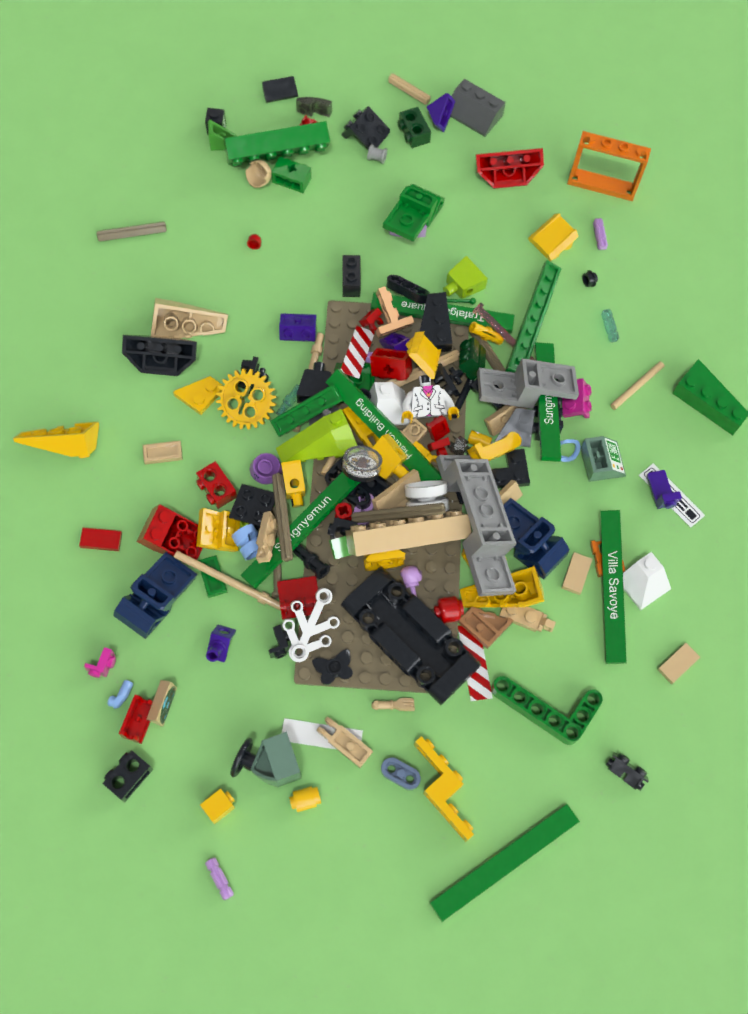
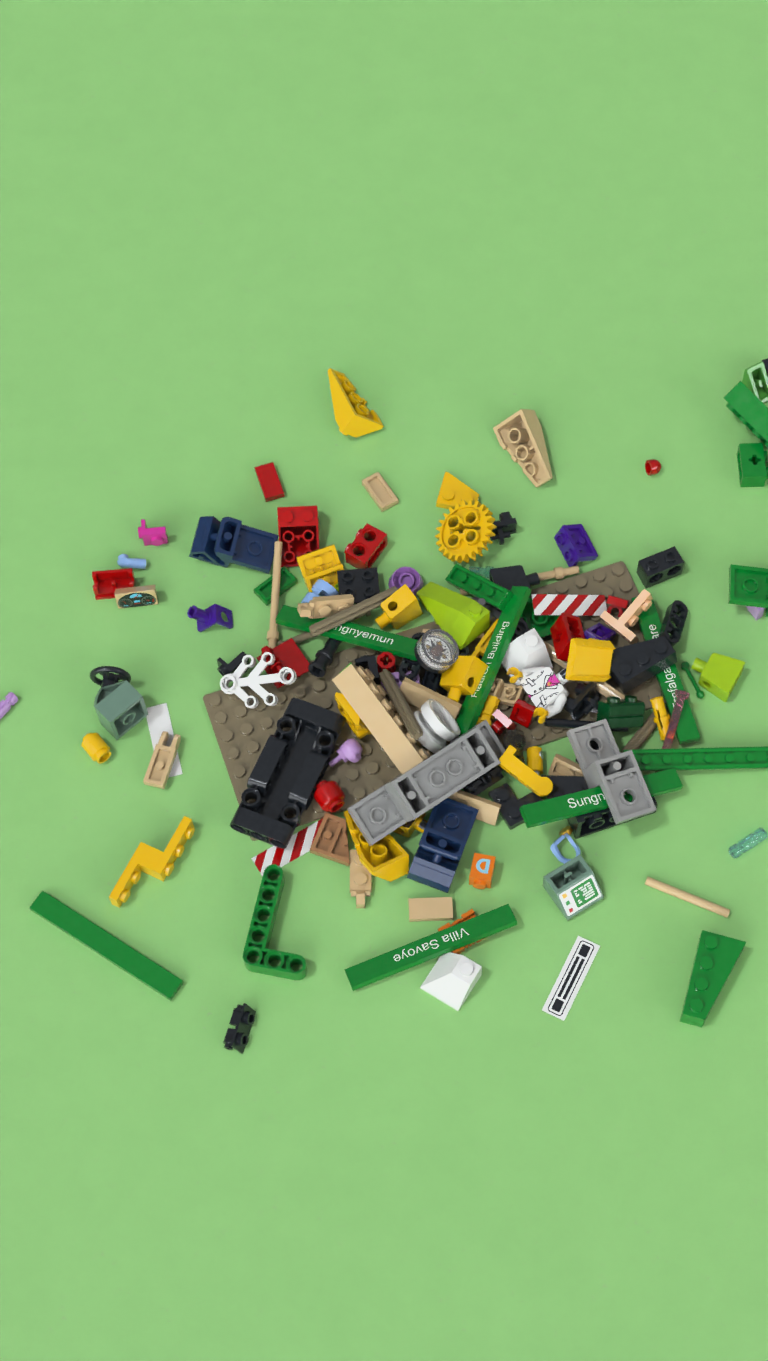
camera: 75 degrees right, 5 degrees down
dark tan axle [97,221,167,241] -> none
black brick [102,750,153,803] -> none
black wedge [122,335,197,376] -> none
yellow brick [200,788,235,824] -> none
tan hair [245,160,272,188] -> none
black animal [312,649,353,685] -> none
tan piece [371,698,415,711] -> none
sand blue plate [381,758,421,790] -> none
dark pink bracket [562,378,592,419] -> none
dark purple bracket [647,470,682,509] -> none
tan tile [657,643,700,684] -> none
none -> orange brick [469,853,496,889]

